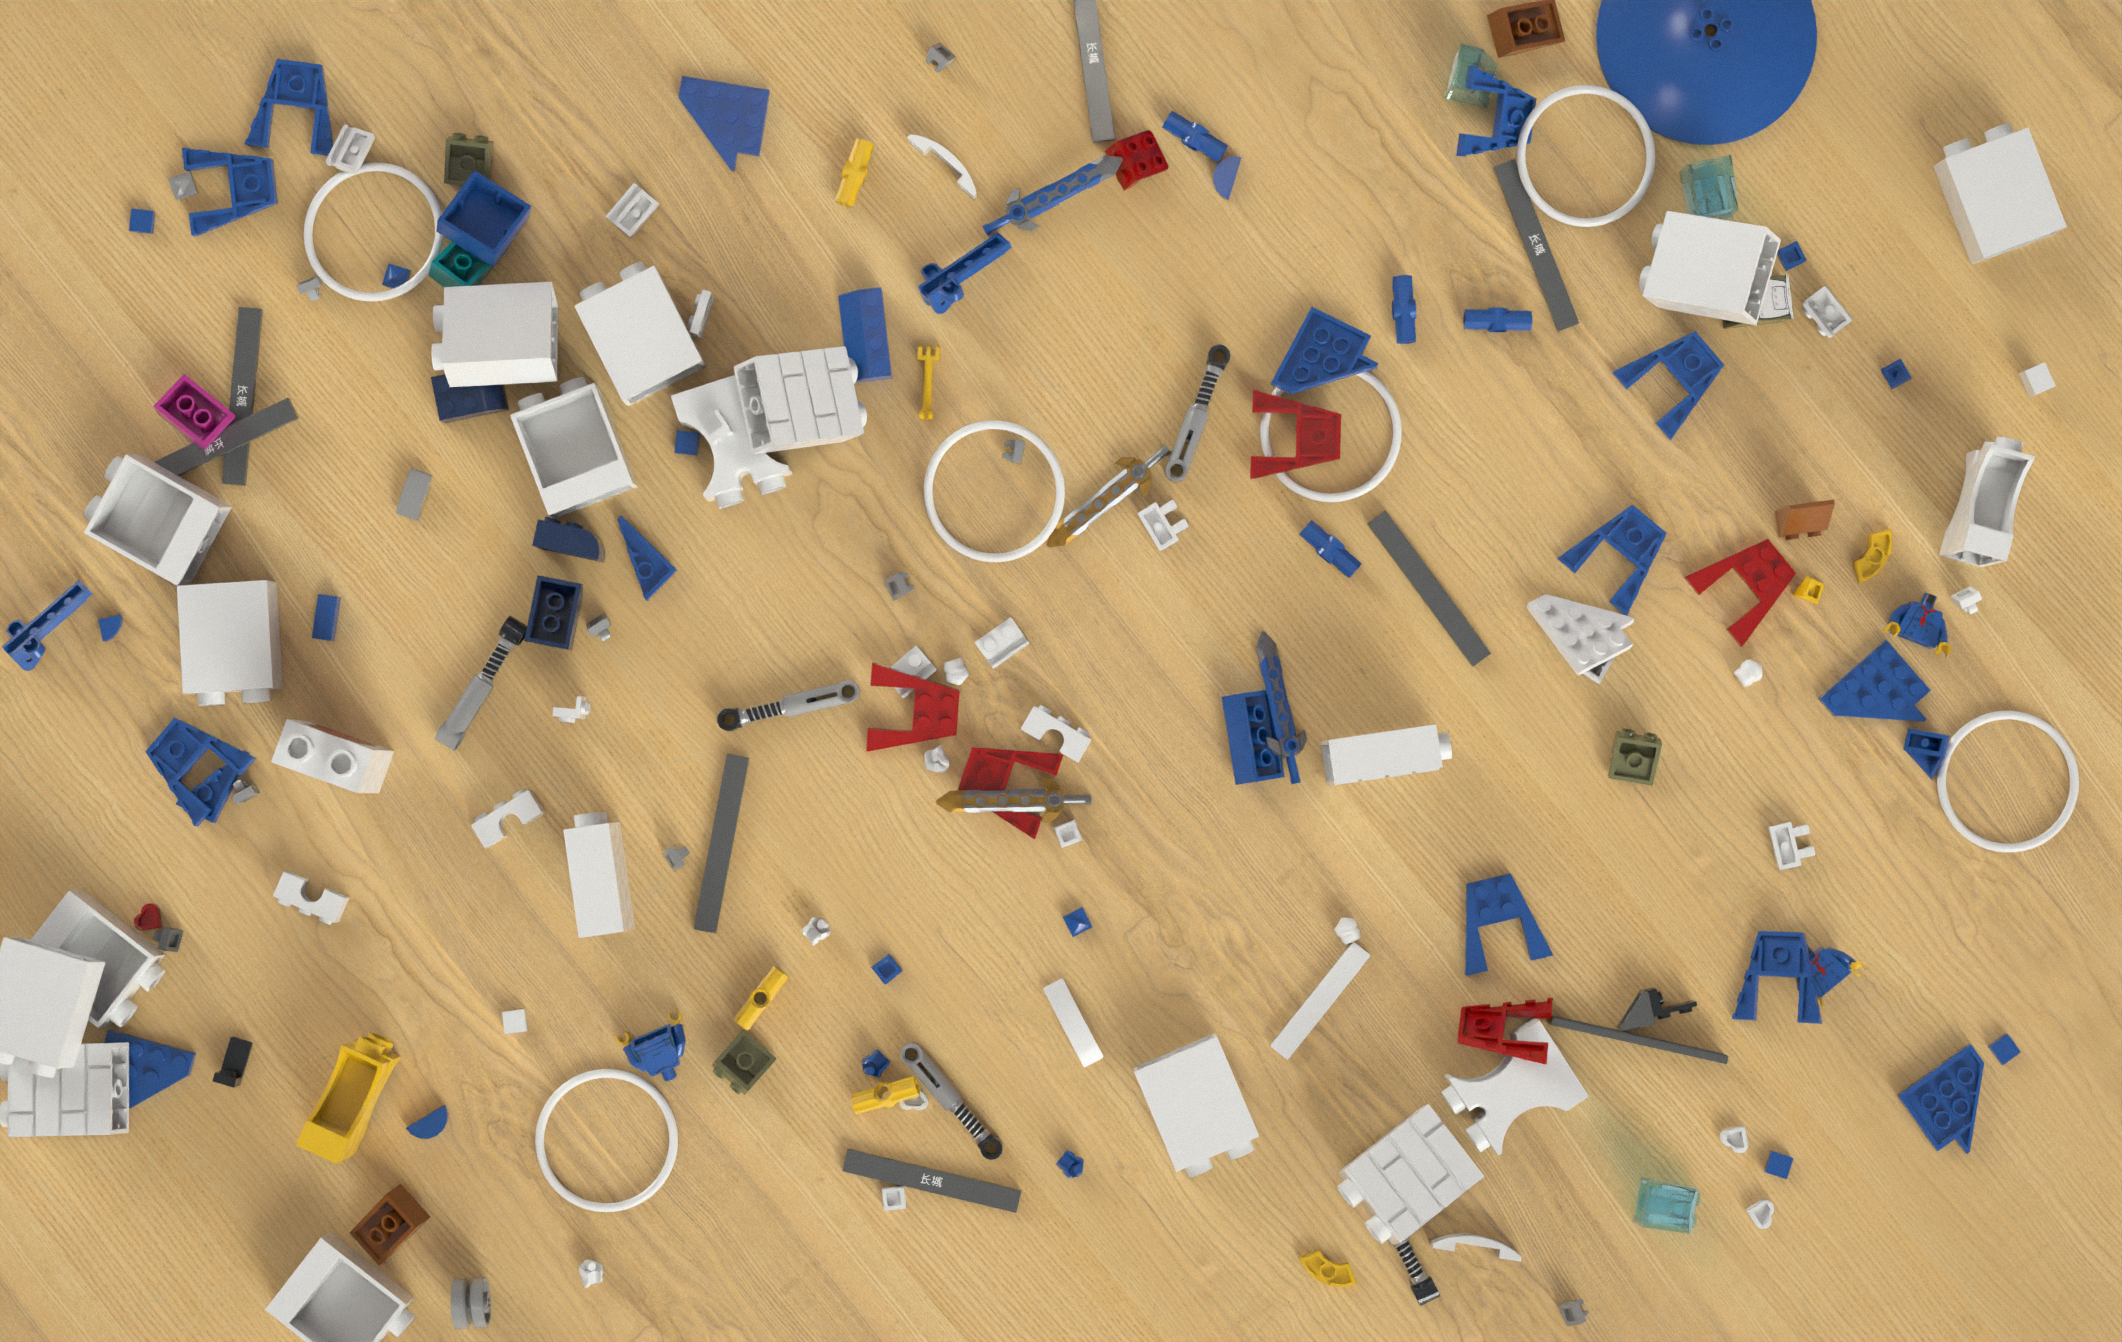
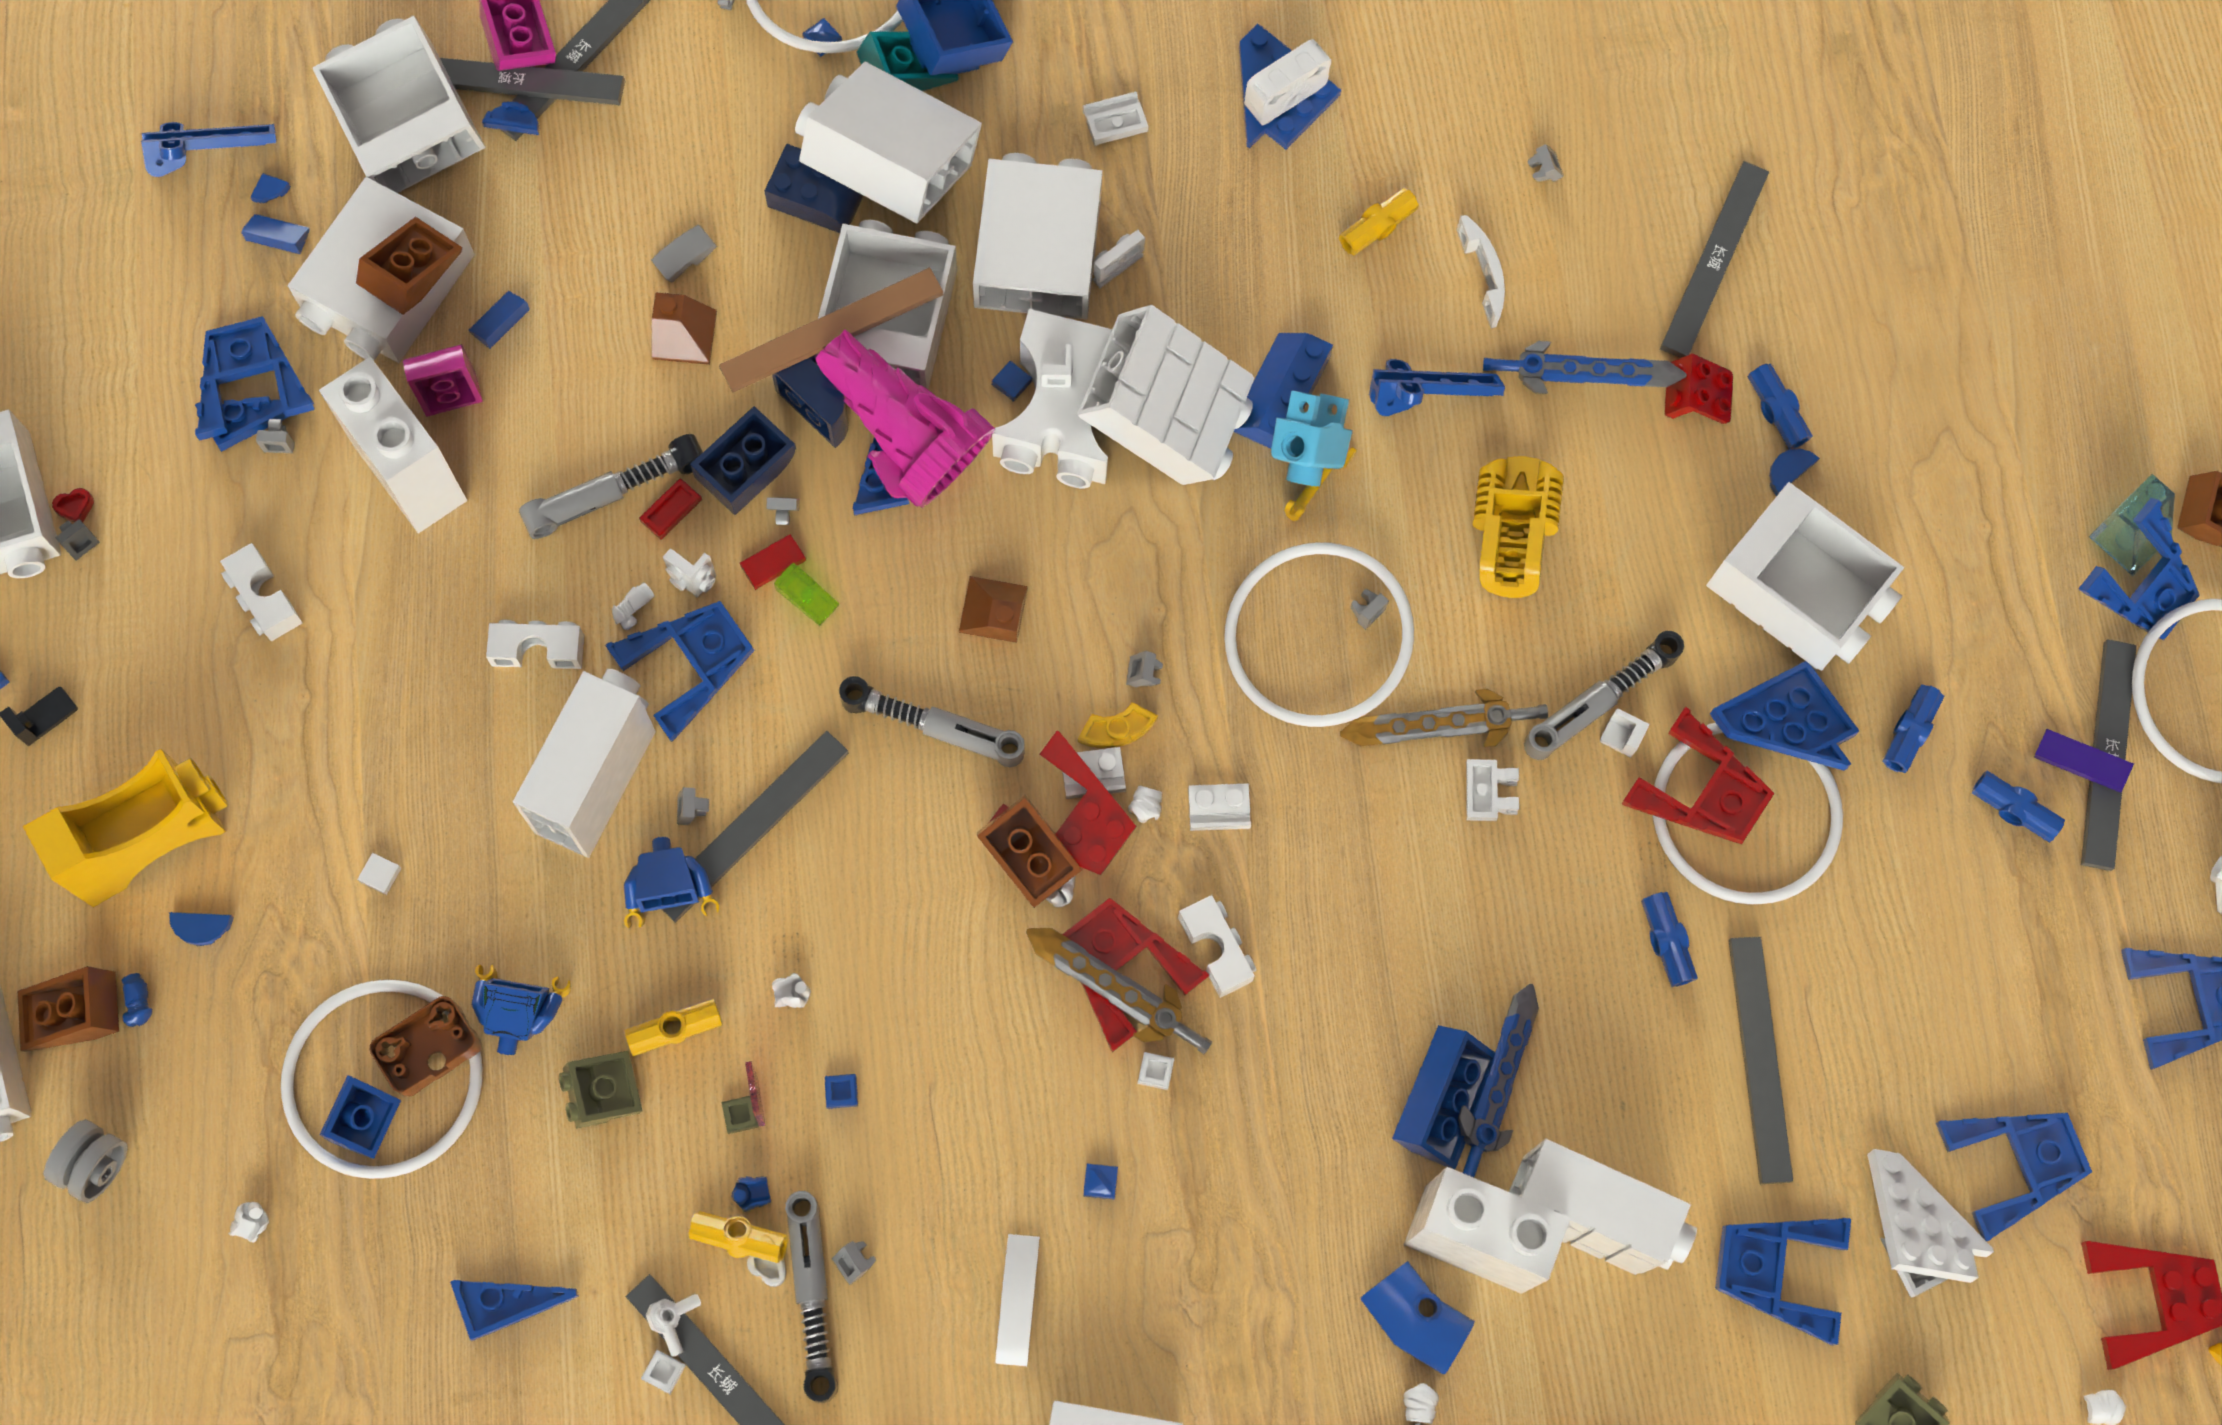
camera: 35 degrees right, 15 degrees down
none -> blue arm [122,973,153,1027]
none -> blue slope [241,214,310,254]
none -> blue slope [320,1075,401,1159]
none -> dark orange slope [356,217,463,315]
none -> dark orange axle [369,996,482,1097]
none -> dark pink brick [403,344,483,417]
none -> blue wing [450,1280,579,1341]
none -> blue tile [482,102,539,135]
none -> blue wing [605,601,755,742]
none -> white arm [612,583,655,630]
none -> blue torso [624,837,719,928]
none -> red tile [639,478,702,540]
none -> white piece [646,1294,701,1357]
none -> dark orange slope [652,292,717,365]
none -> medium nougat tile [719,267,943,393]
none -> olive tile [721,1095,759,1134]
none -> red tile [740,534,806,590]
none -> piece [745,1061,766,1127]
none -> clear neon green slope [774,563,839,626]
none -> dark pink cone [815,329,995,508]
none -> light grey tile [832,1241,876,1285]
none -> dark orange slope [959,576,1028,643]
none -> dark orange slope [977,795,1082,908]
none -> yellow tile [1077,702,1158,748]
none -> white axle [1244,39,1332,125]
none -> medium azure piece [1271,391,1353,487]
none -> blue panel [1360,1261,1475,1374]
none -> white brick [1404,1167,1571,1294]
none -> yellow connector [1473,456,1564,598]
none -> white panel [1600,708,1650,758]
none -> white brick [1706,482,1905,671]
none -> blue wing [1715,1218,1851,1345]
none -> dark purple tile [2034,729,2134,793]

